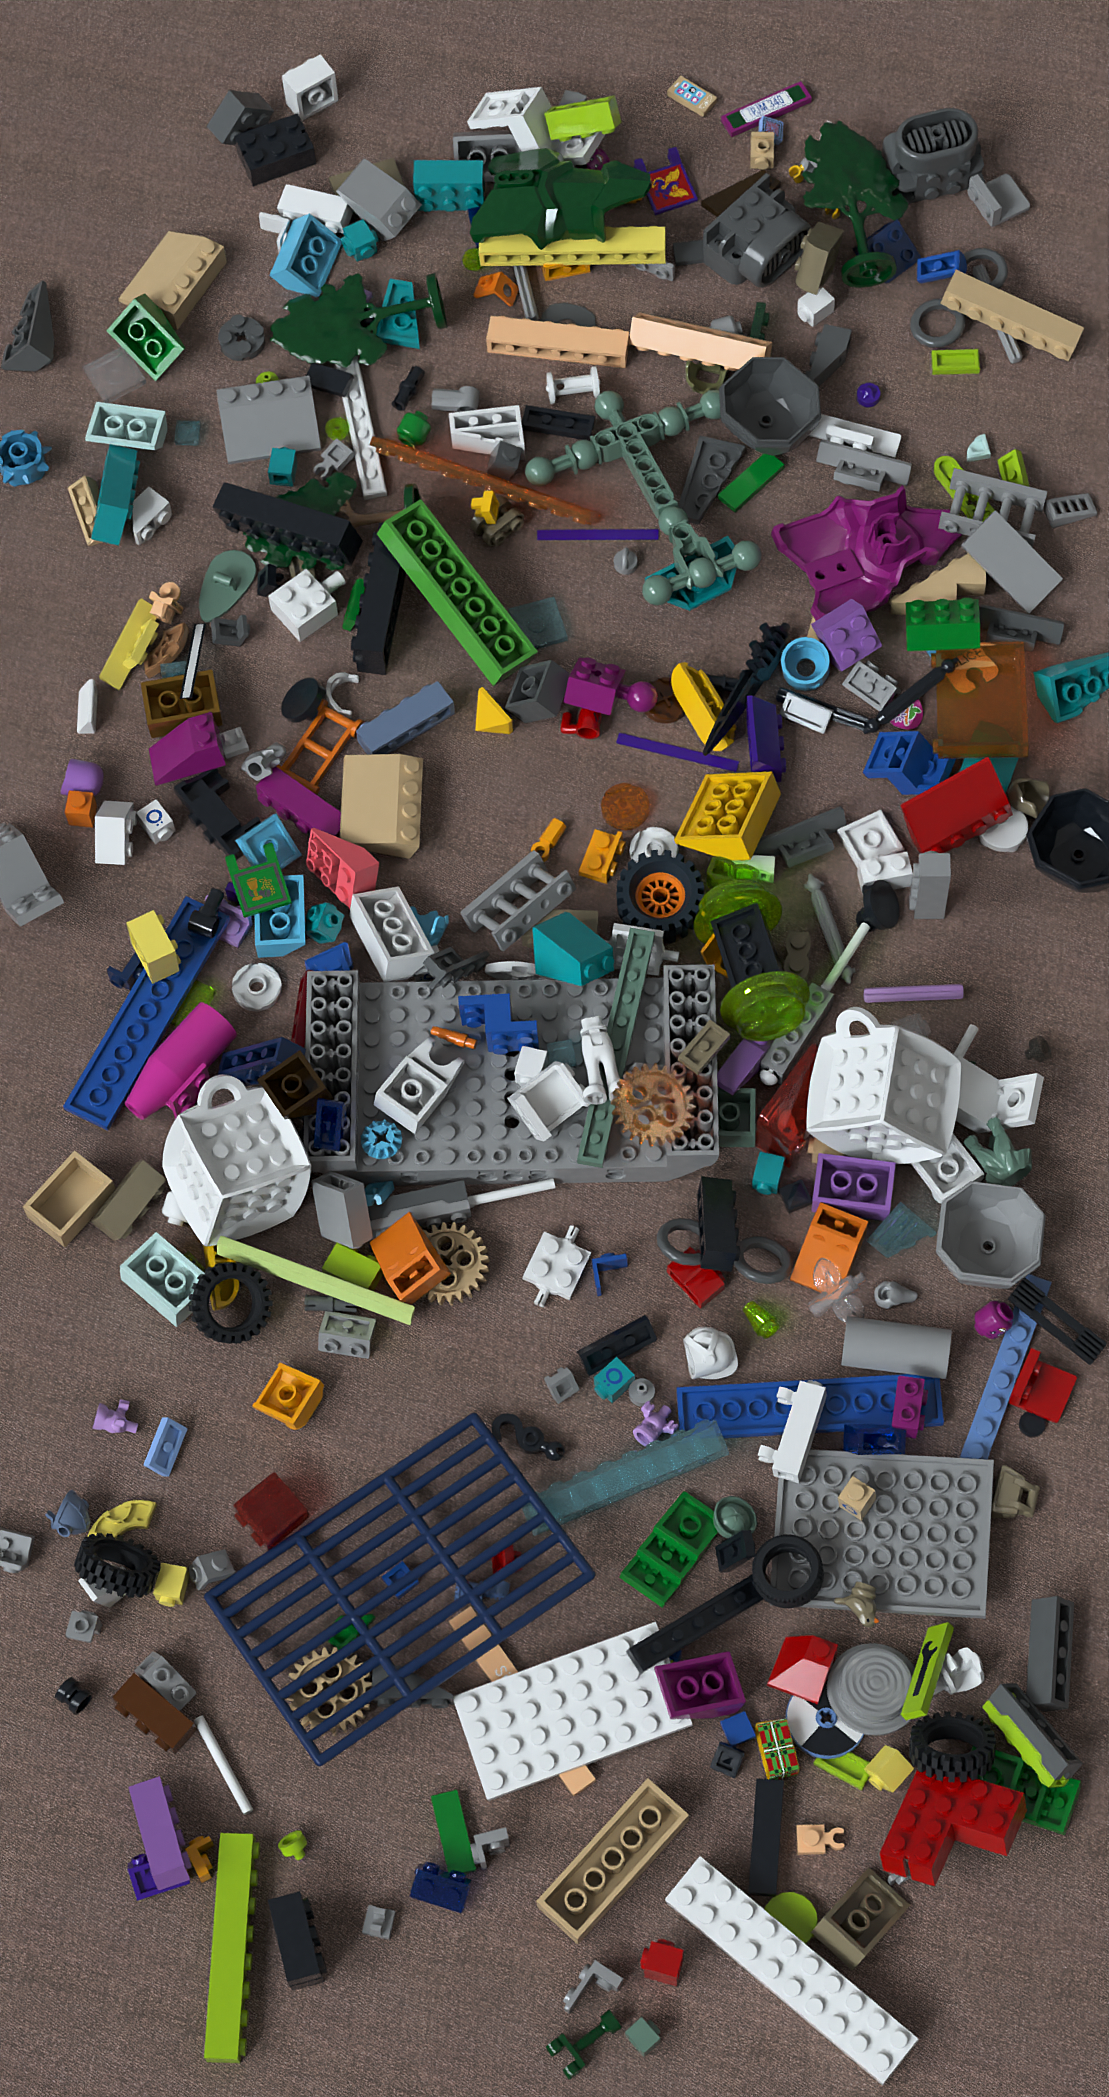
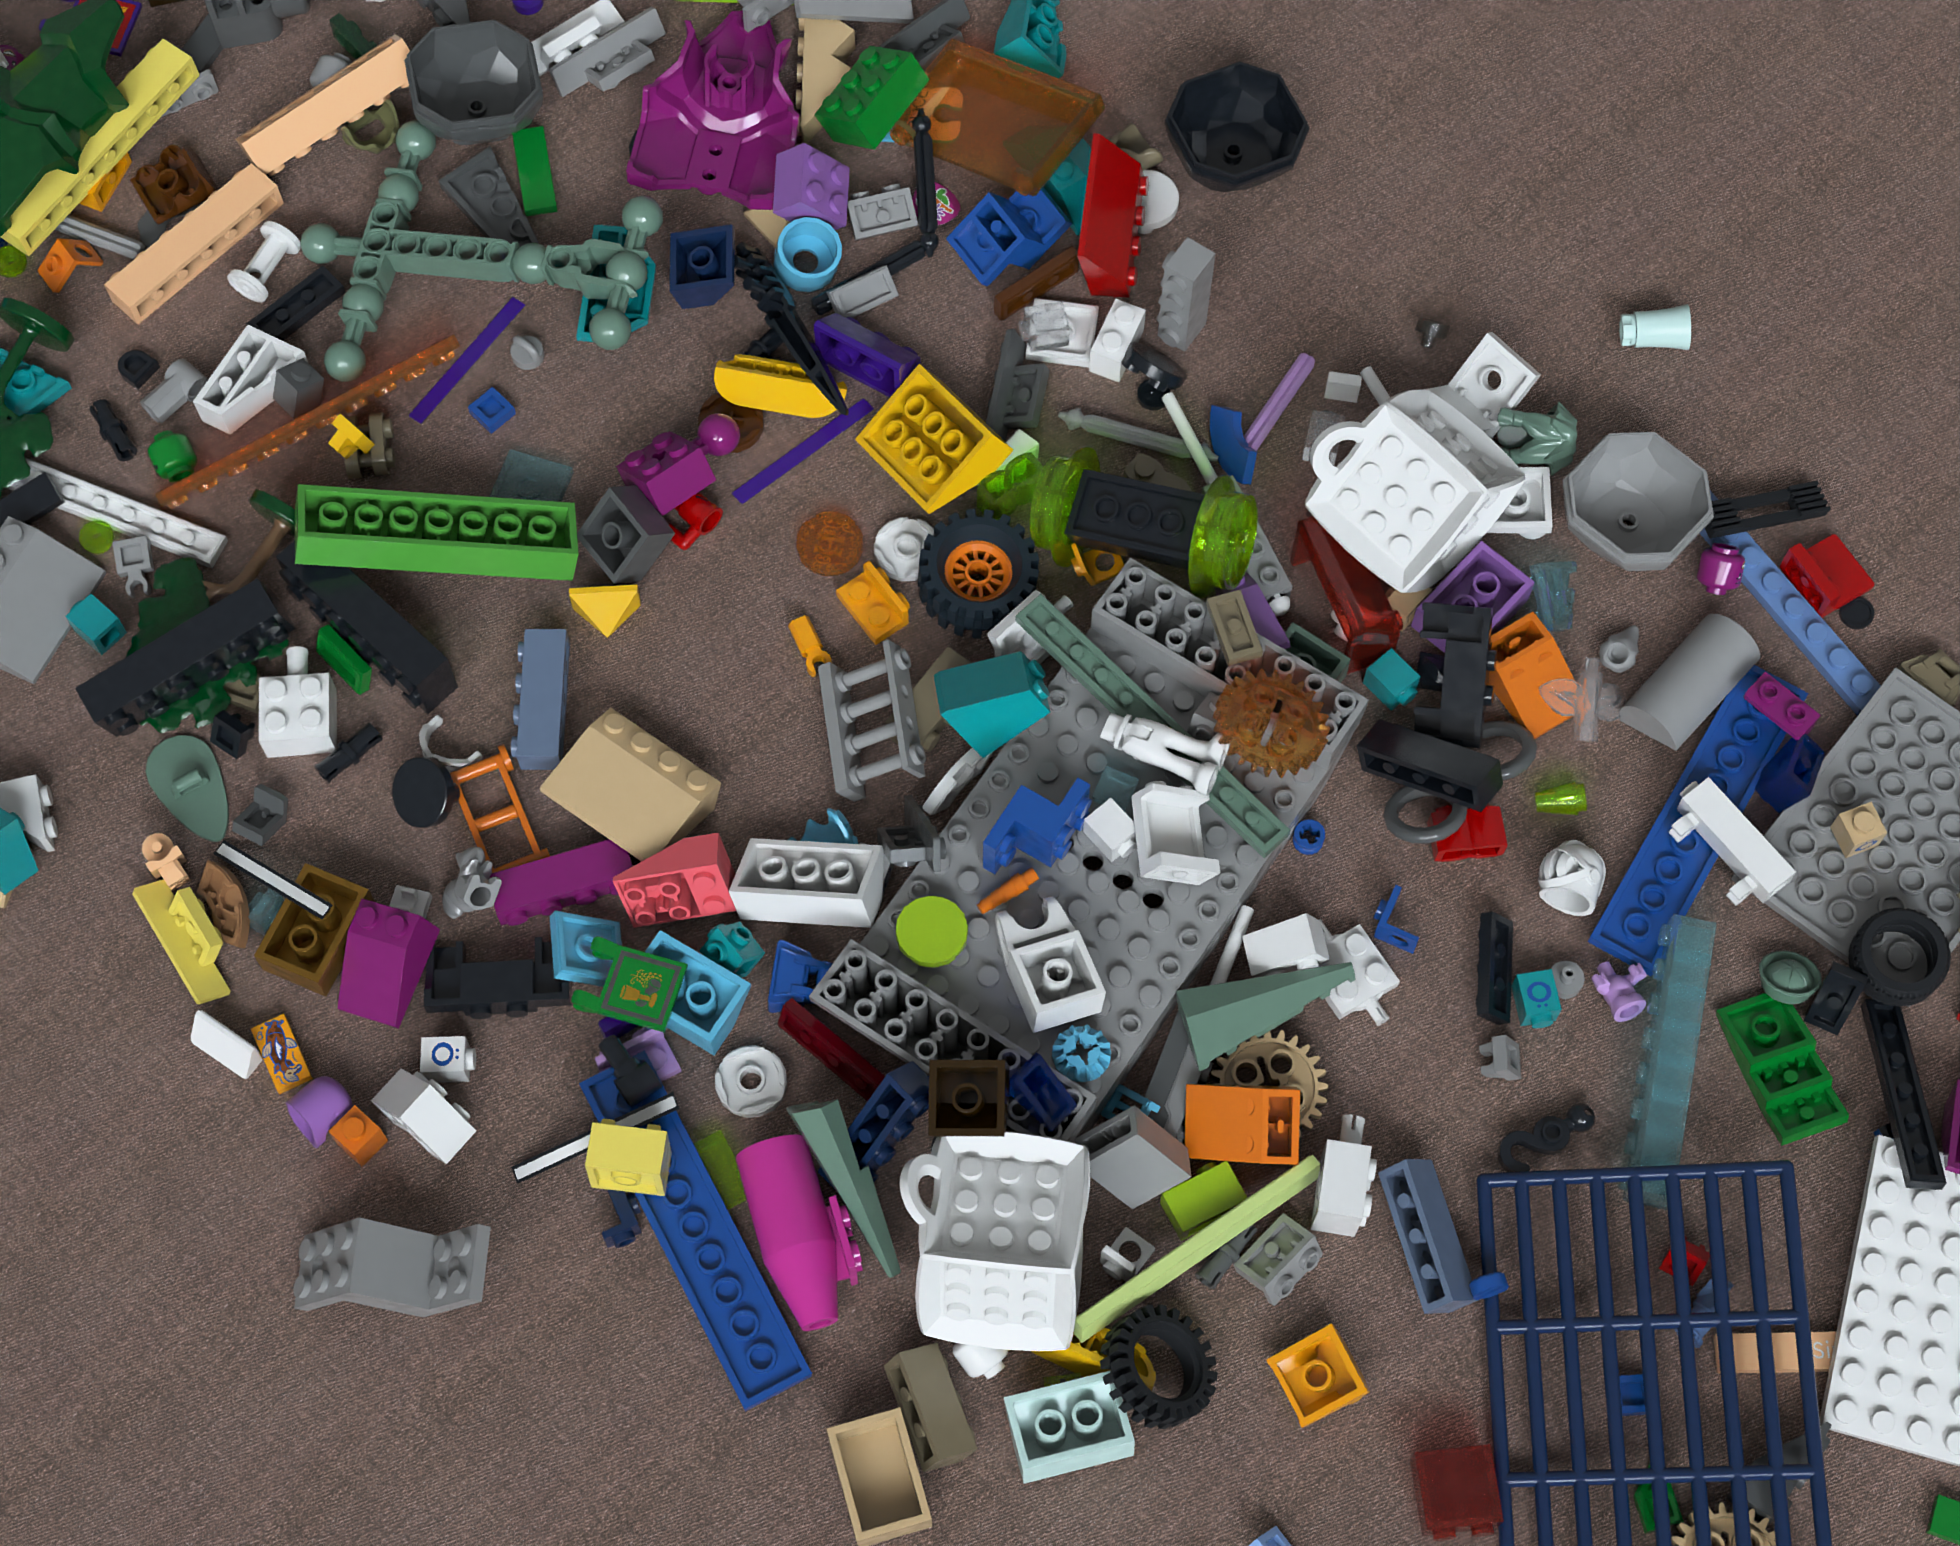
camera: 60 degrees left, 0 degrees up
none -> black tile [118,350,160,390]
none -> reddish brown slope [130,145,219,225]
none -> tile [251,1014,313,1095]
none -> black pin [314,723,383,784]
none -> blue tile [468,387,516,434]
none -> sticker [511,1092,680,1184]
none -> dark blue slope [670,224,735,309]
none -> sand green wedge [786,1099,901,1278]
none -> lime tile [895,896,968,968]
none -> reddish brown tile [994,246,1079,321]
none -> clear brick [1019,300,1070,353]
none -> white bracket [1100,1227,1155,1282]
none -> sand green wedge [1176,962,1355,1071]
none -> blue tile [1210,405,1257,485]
none -> white brick [1242,913,1330,978]
none -> blue bush [1292,819,1325,855]
none -> white brick [1310,1114,1377,1237]
none -> white tile [1324,371,1362,403]
none -> sand blue brick [1378,1159,1478,1314]
none -> black bracket [1414,602,1497,748]
none -> blue tile [1469,1272,1509,1300]

